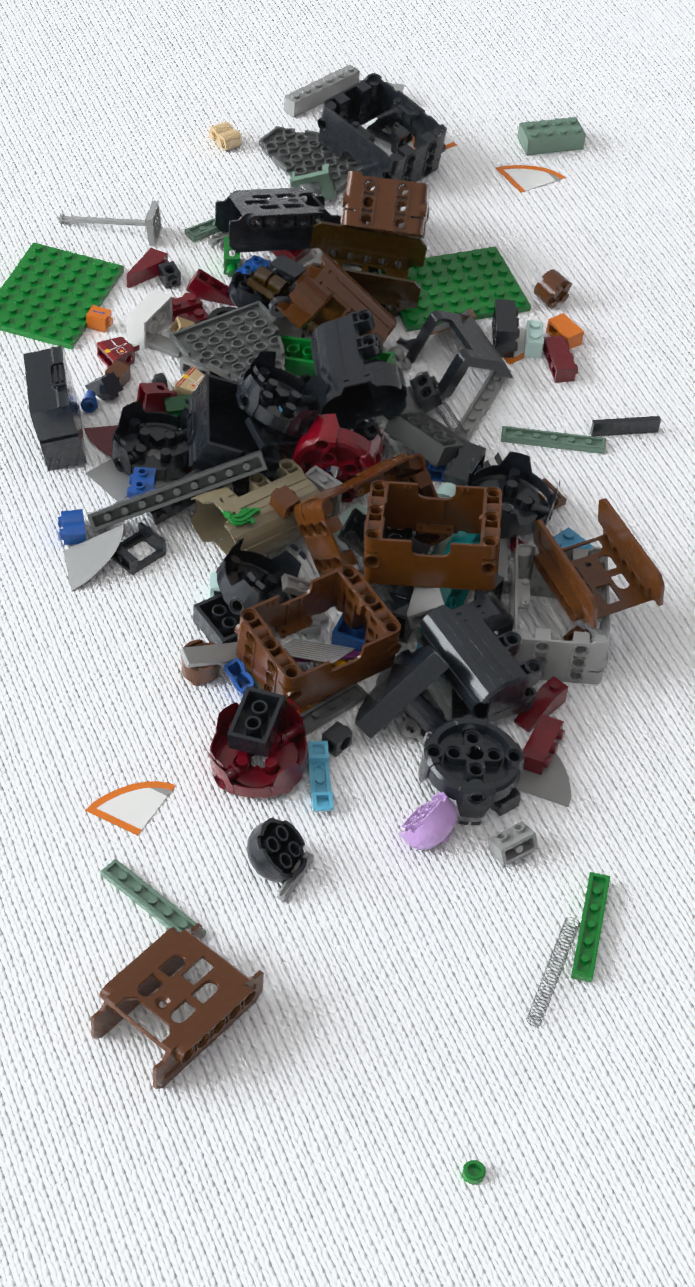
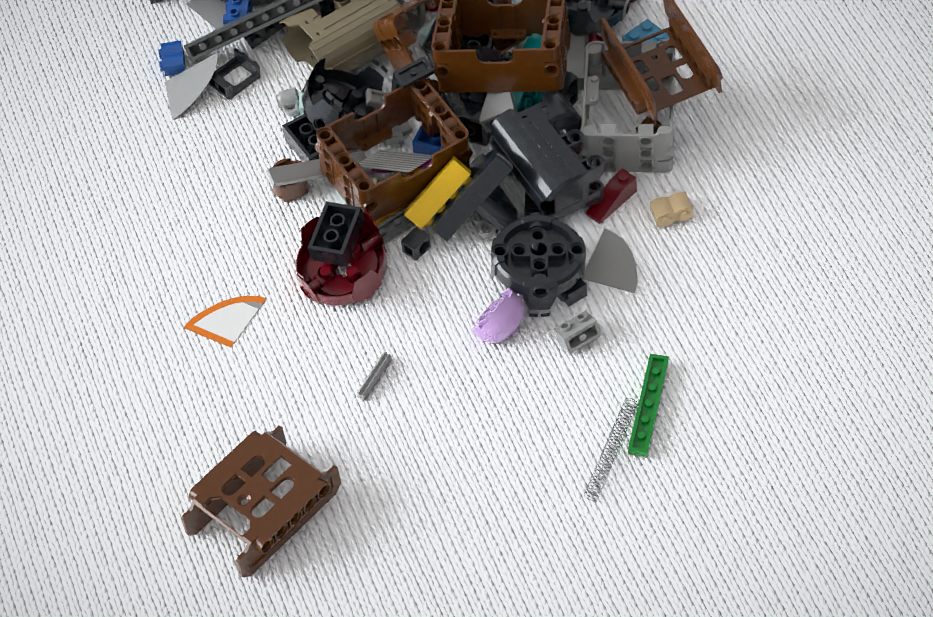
camera: 10 degrees right, 5 degrees up
sand green tile [101,859,206,938] -> none
green piece [222,507,260,526] -> none
blue brick [224,658,258,699] -> none
black cylinder [247,817,307,882] -> none
reddish brown brick [269,485,300,519] -> none
medium azure slope [307,741,334,812] -> none
dark red brick [522,714,565,775] -> none
none -> light grey piece [276,87,299,117]
none -> black window [391,56,434,91]
none -> yellow brick [404,156,471,229]
none -> tan brick [650,192,693,227]

